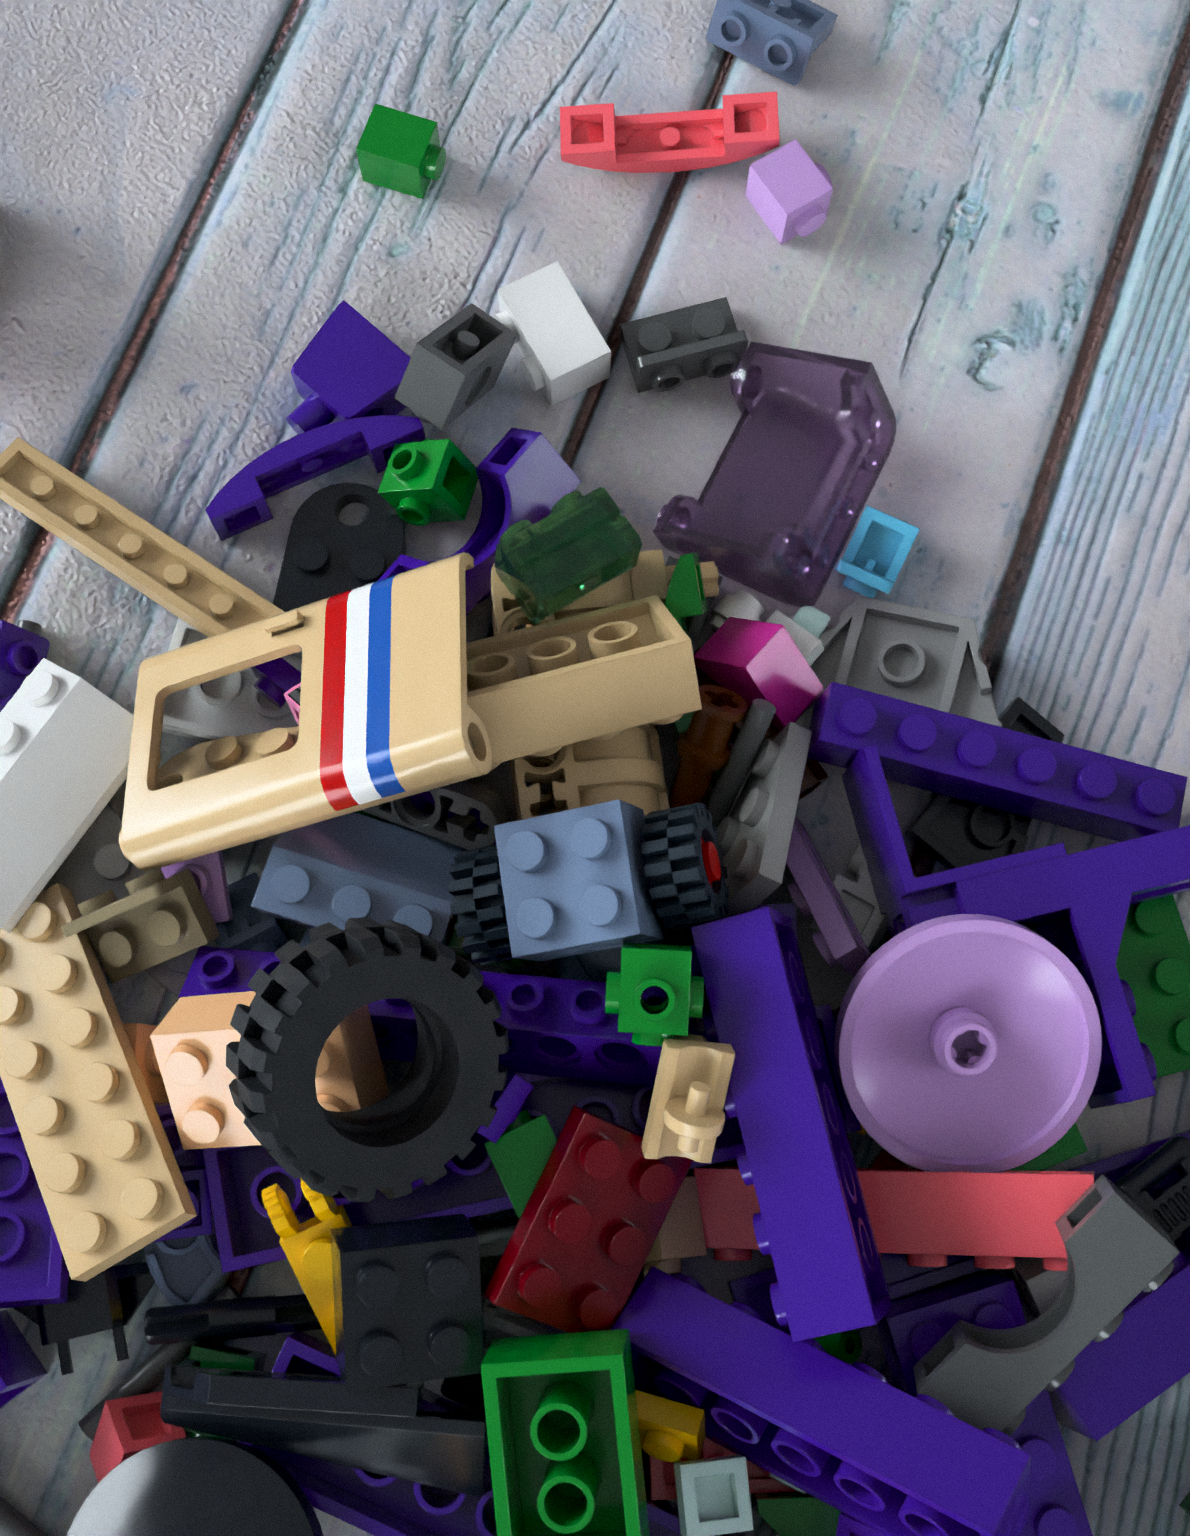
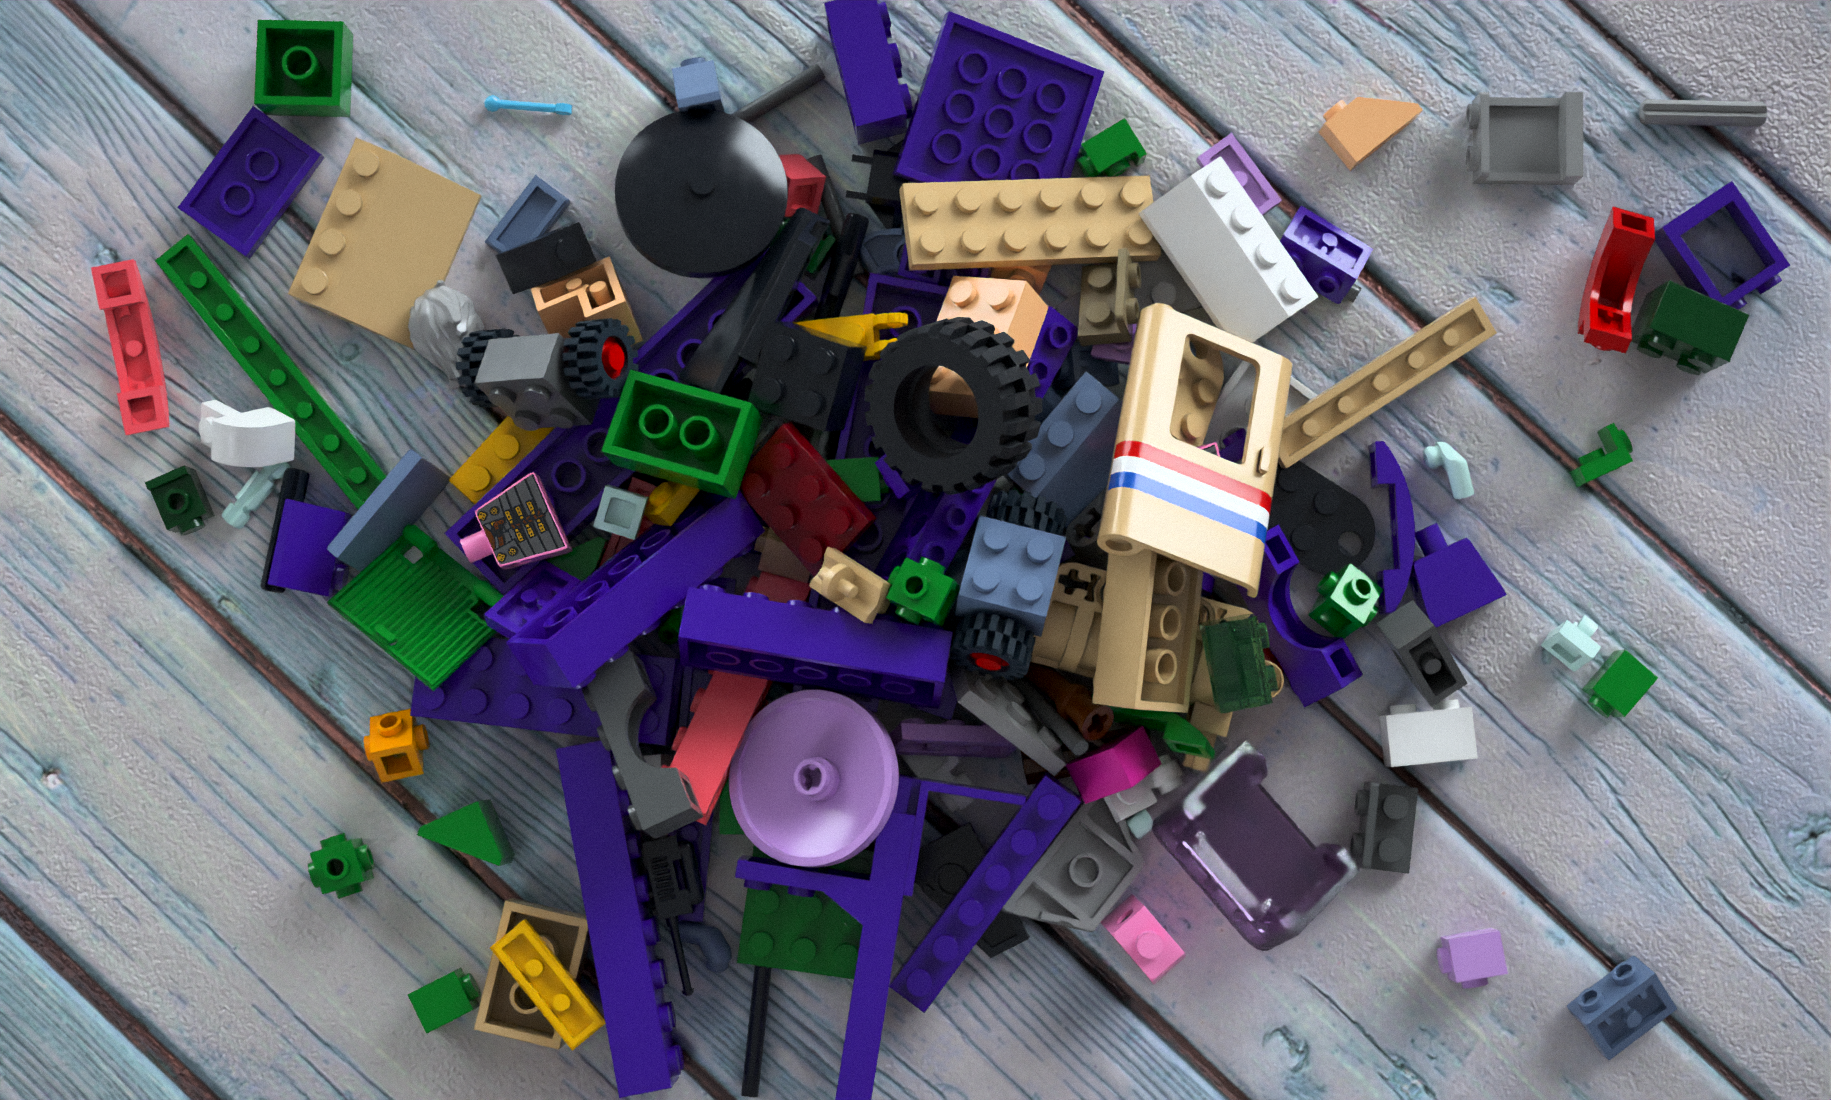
camera: 115 degrees right, 10 degrees up
coral slope [560,92,780,173] -> none
medium azure bracket [835,505,920,598] -> none
none -> bright pink torso [1100,894,1186,984]
none -> light aqua arm [1423,442,1474,499]
none -> light aqua tile [1541,615,1601,672]
none -> green bracket [1570,423,1633,487]

